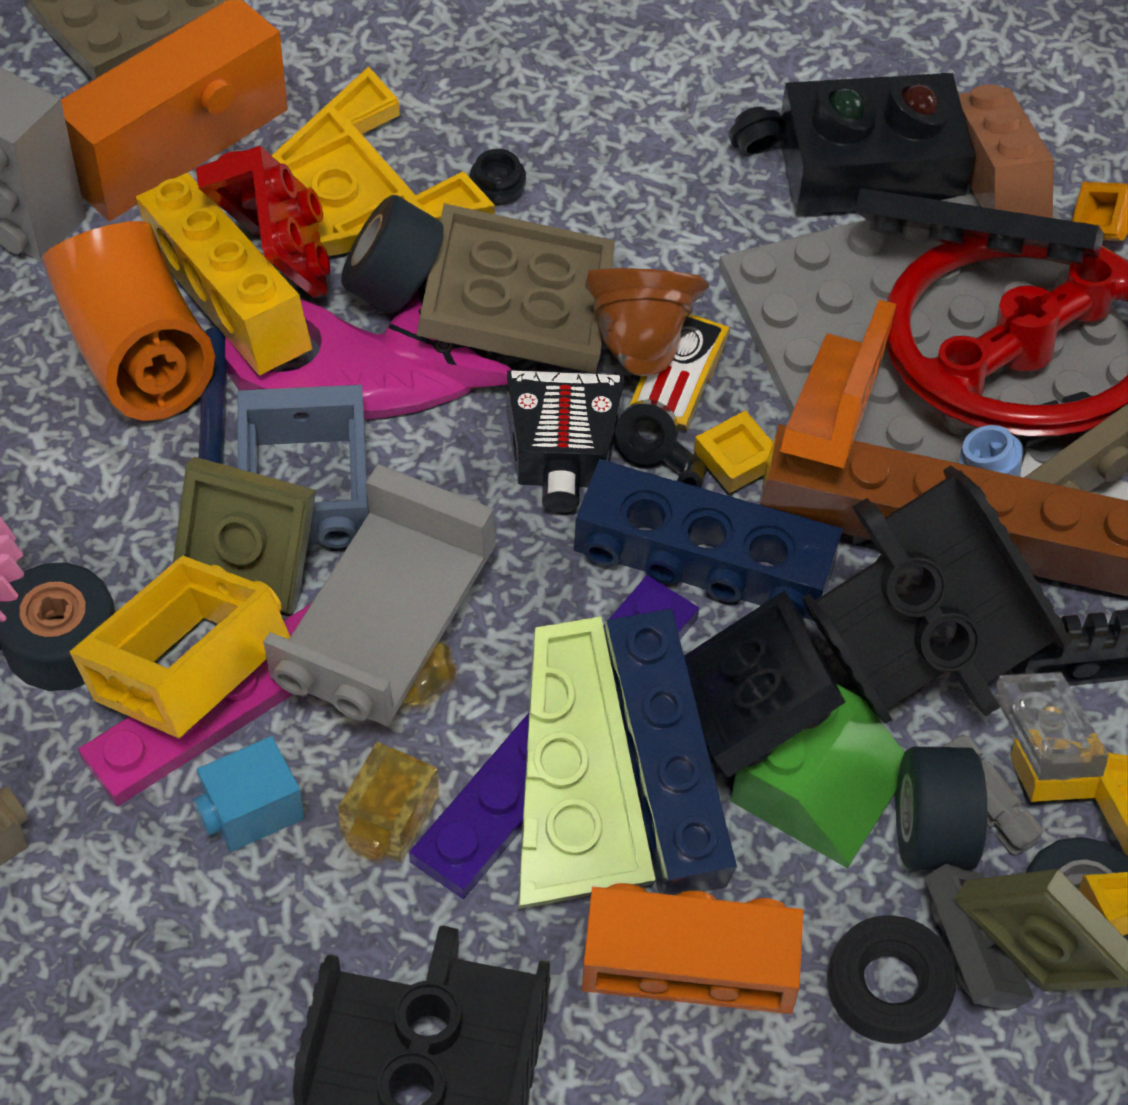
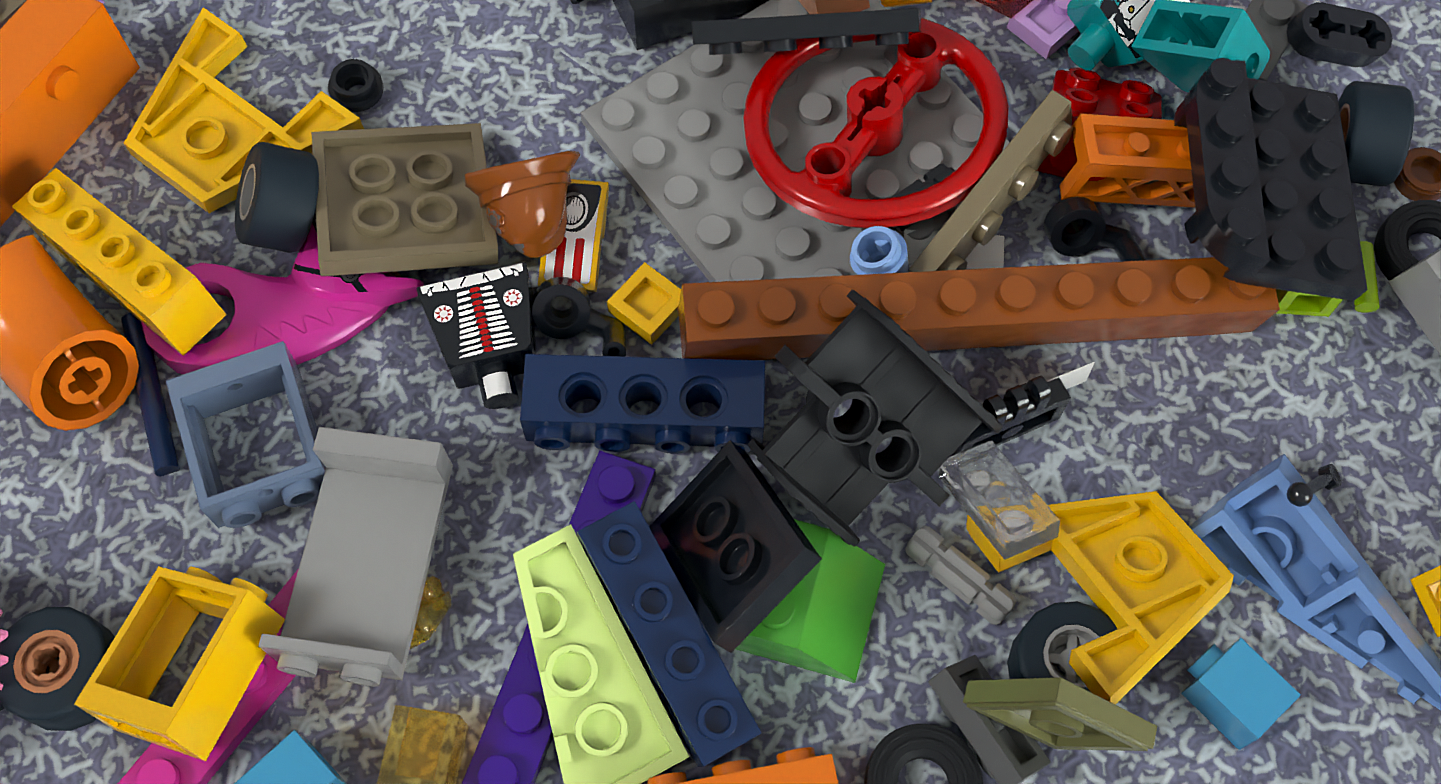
camera: 15 degrees left, 10 degrees up
olive tile [173,457,316,614] -> none
red bracket [196,145,331,298] -> none
orange fence [780,300,897,468] -> none
black wheel [896,746,988,870] -> none

